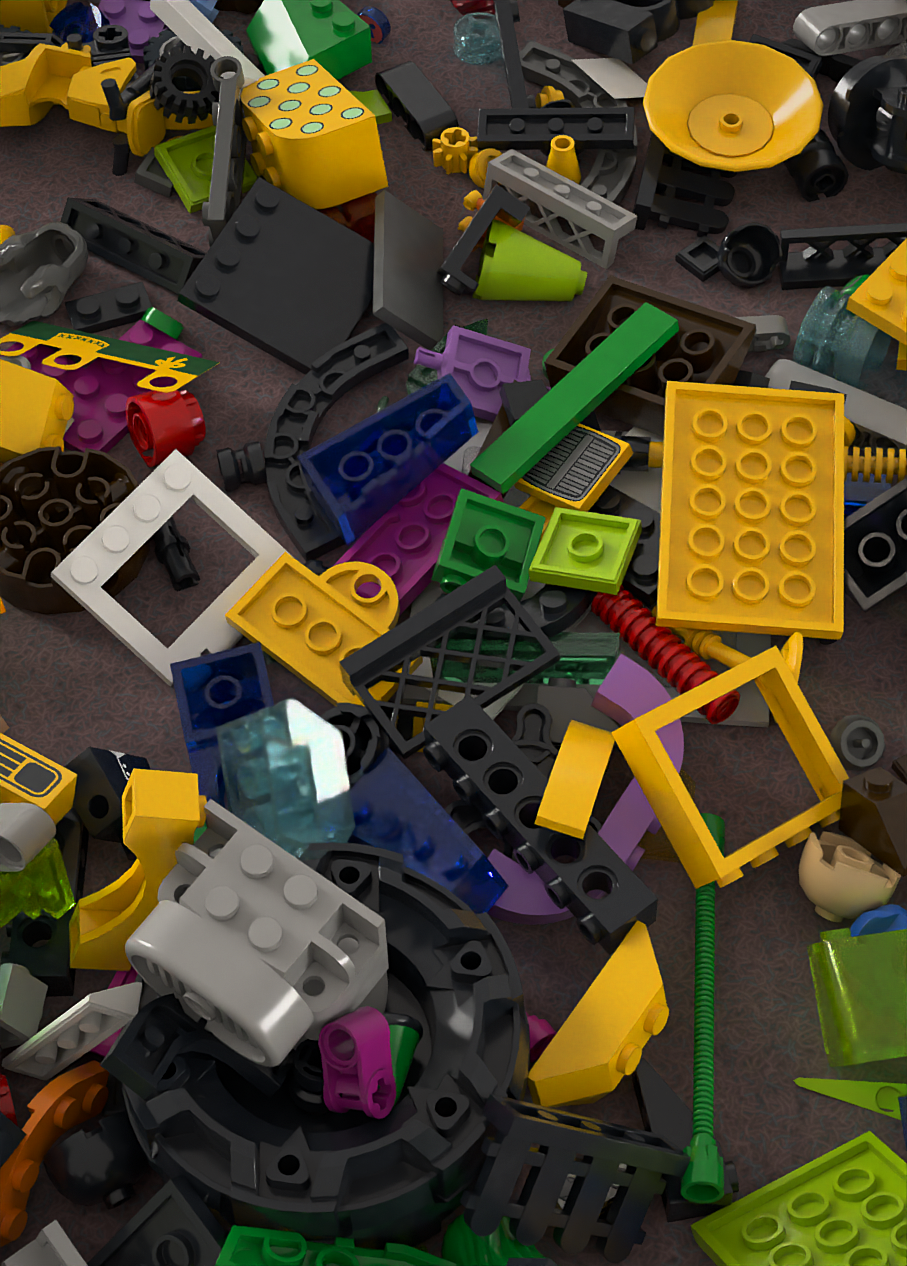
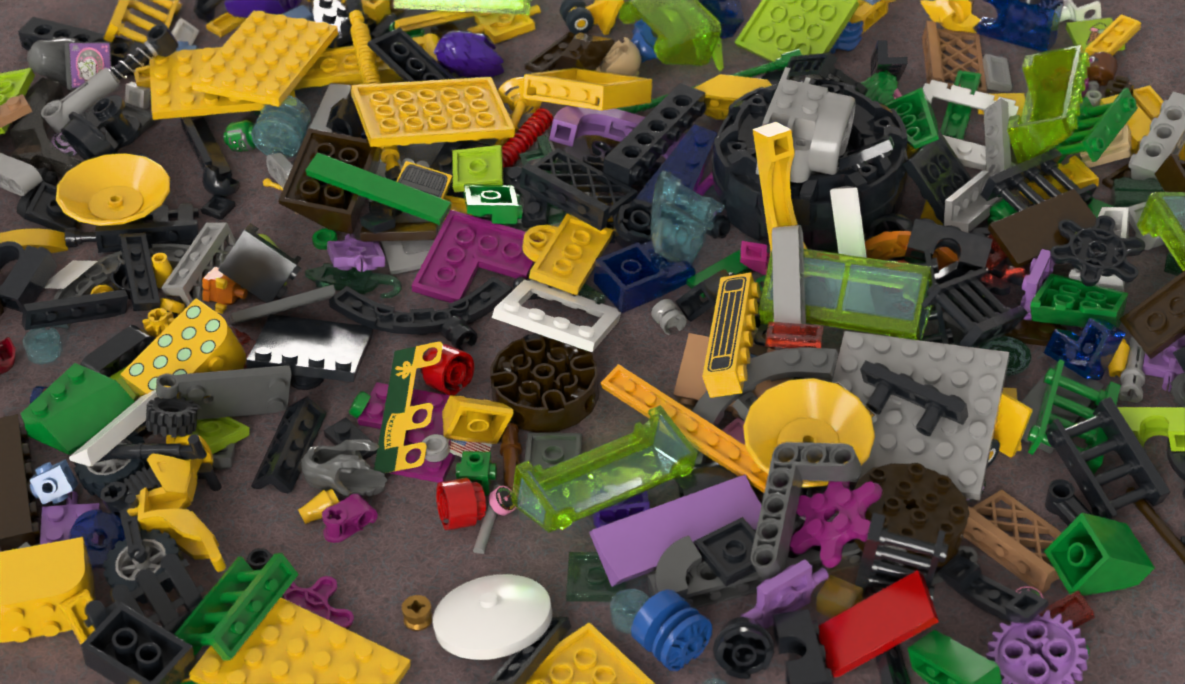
camera: 110 degrees left, 10 degrees down
clear blue wedge [297,373,478,546] -> none
yellow slope [534,720,615,839] -> none
none -> light grey wheel [651,299,687,335]

